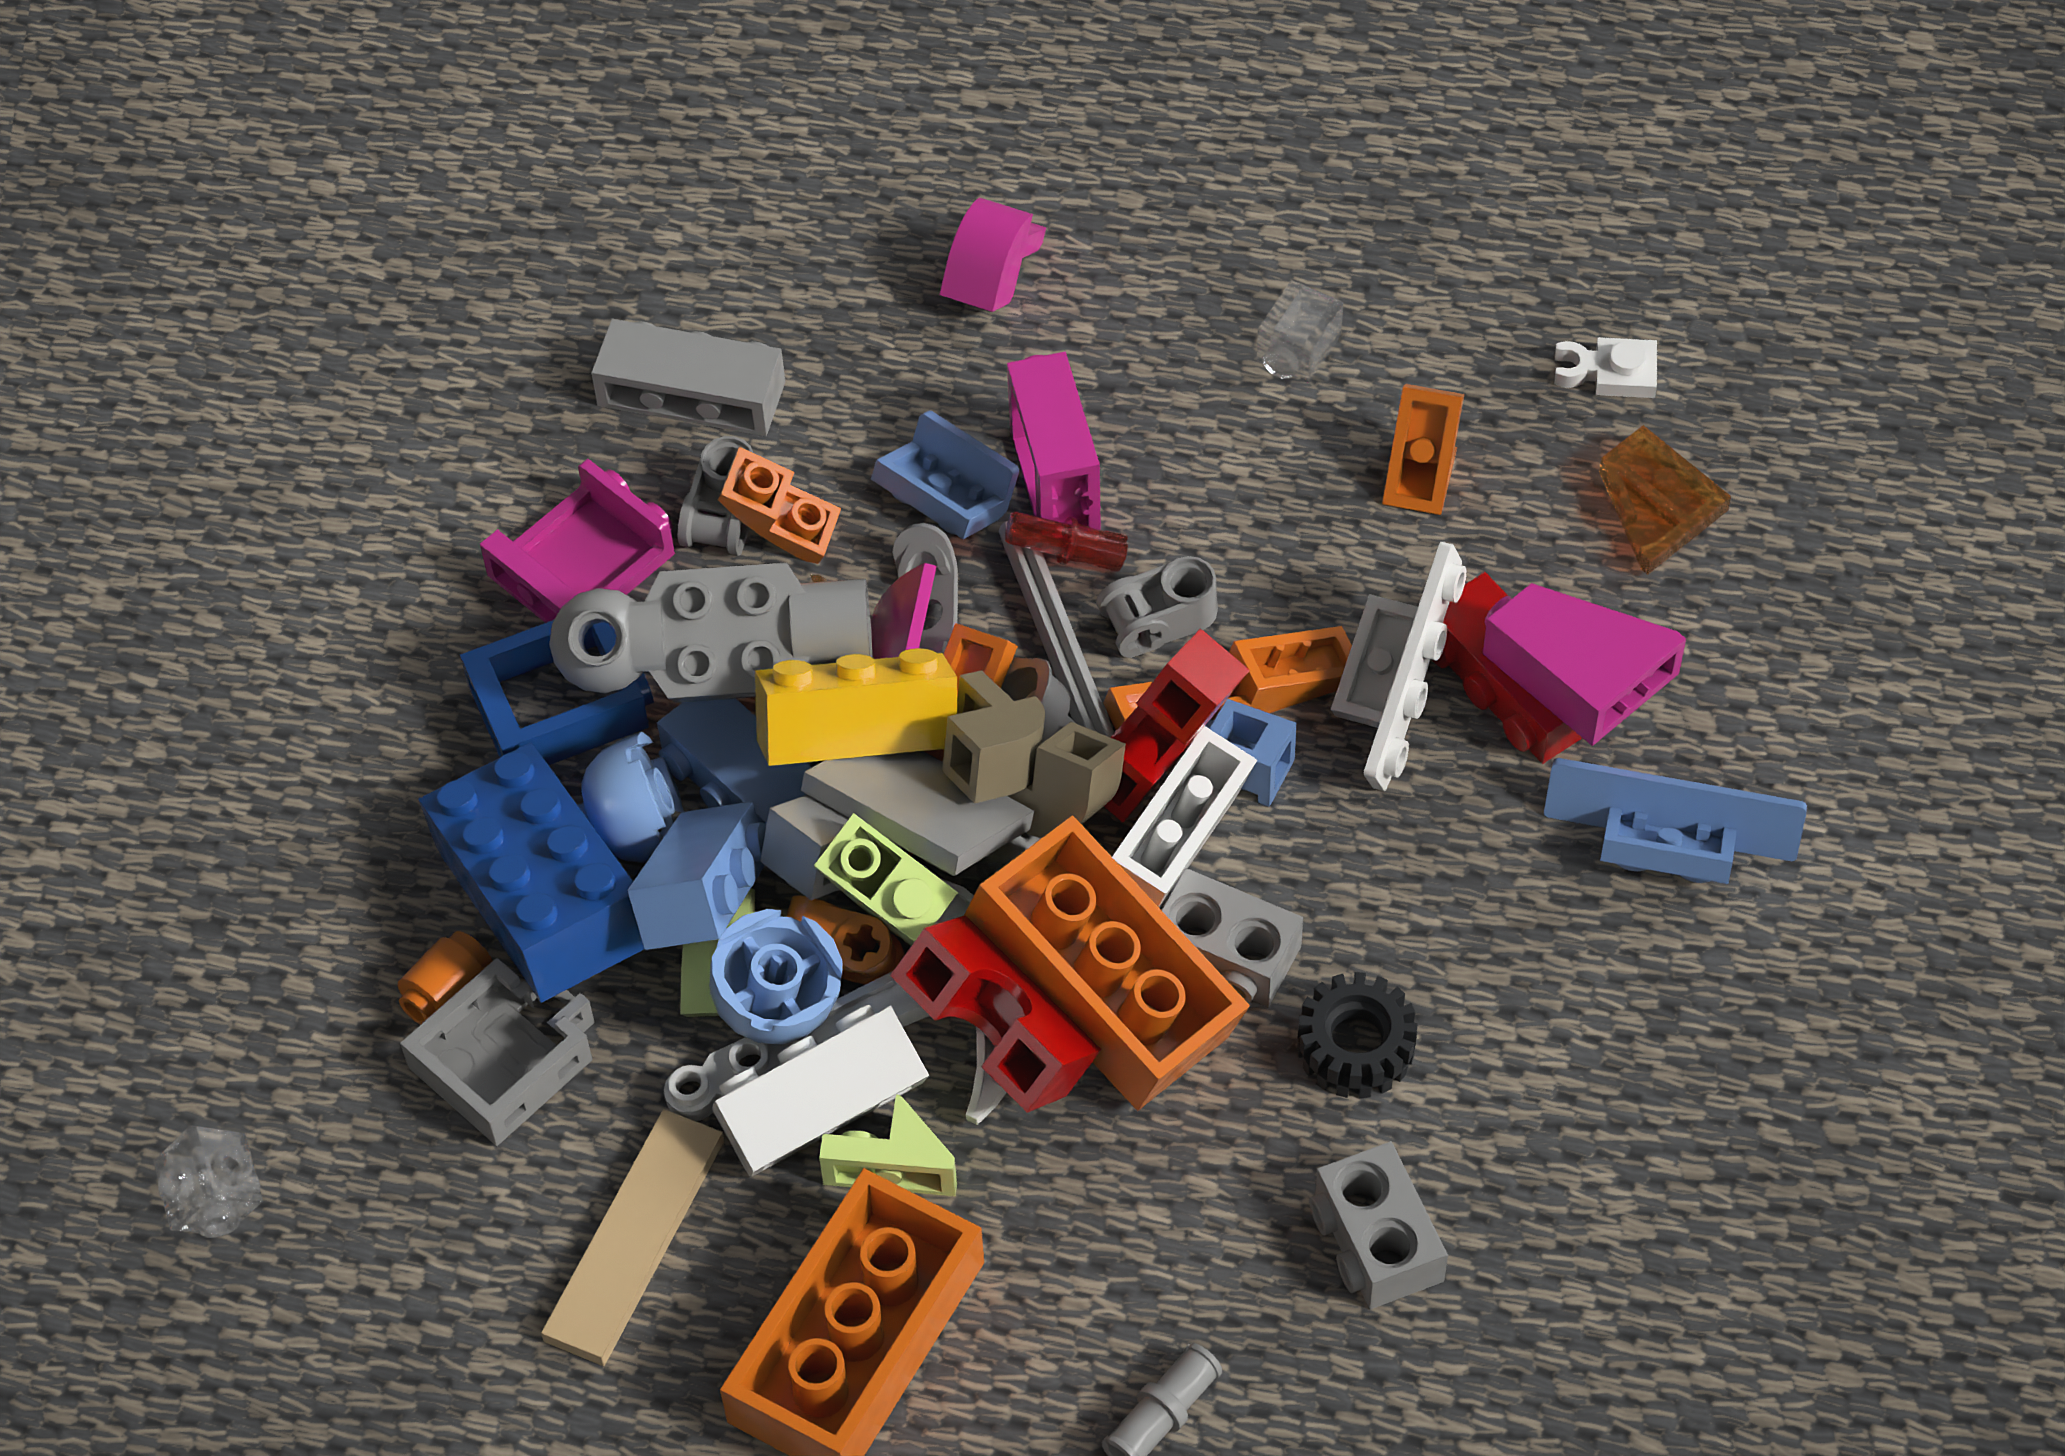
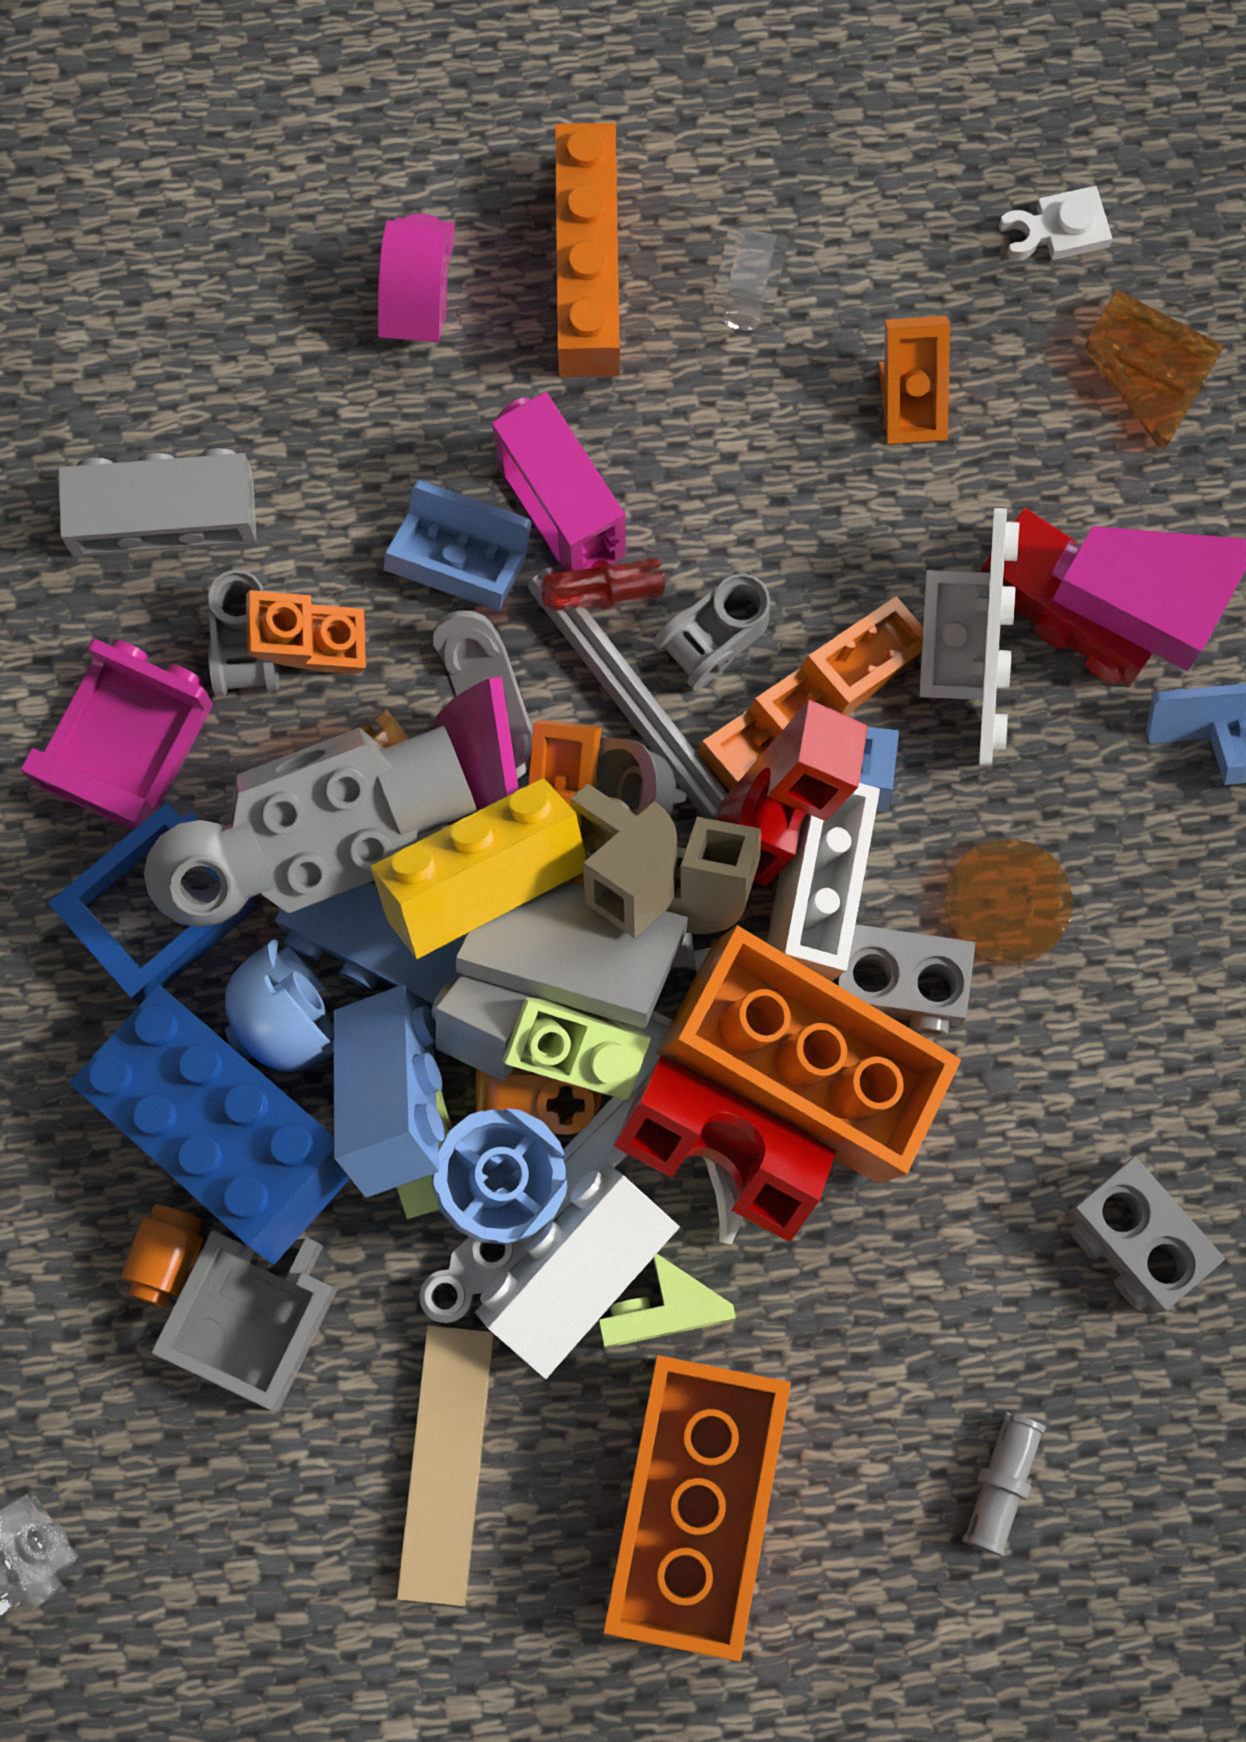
camera: 20 degrees left, 20 degrees up
black tyre [1297,972,1418,1099] -> none
none -> orange brick [555,123,620,377]
none -> clear orange tile [943,838,1073,967]

